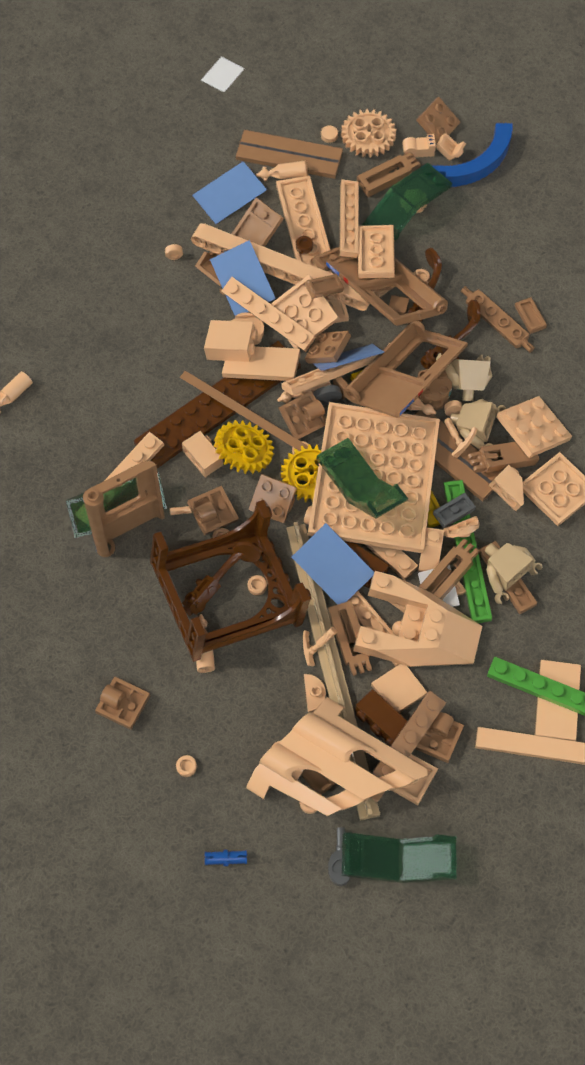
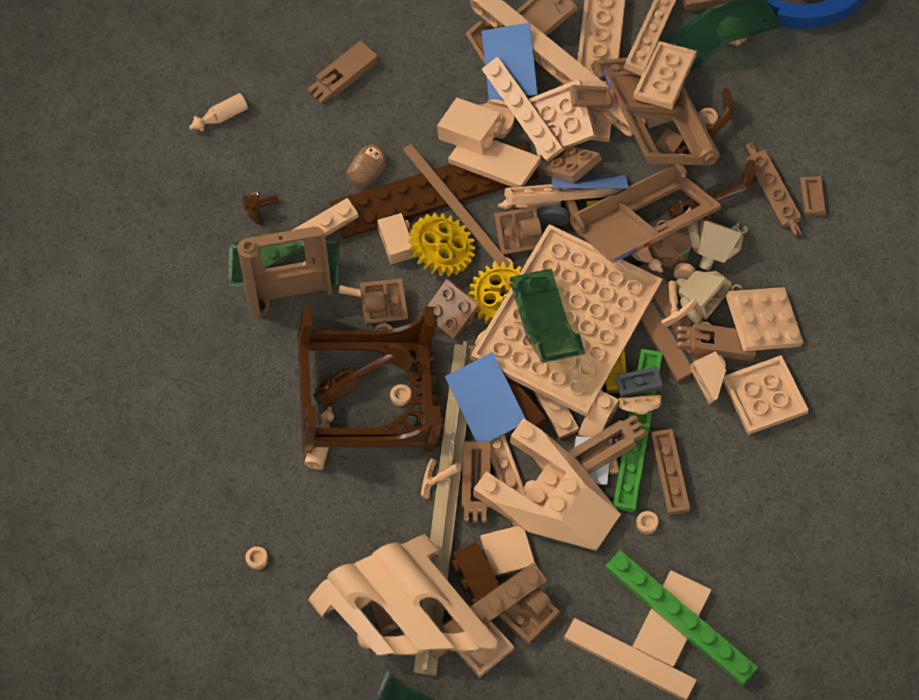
camera: 20 degrees right, 0 degrees up
medium nougat plate [95,677,150,730] -> none
light nougat tile [165,244,183,260] -> none
blue pin [205,849,247,866] -> none
reddish brown tile [296,236,313,254] -> none
light nougat plate [304,674,326,713] -> none
tan torso [485,543,543,604] -> none
none -> reddish brown plant [243,192,278,225]
none -> medium nougat hinge [308,40,378,104]
none -> medium nougat piece [347,144,386,188]
none -> light nougat tile [636,511,659,534]

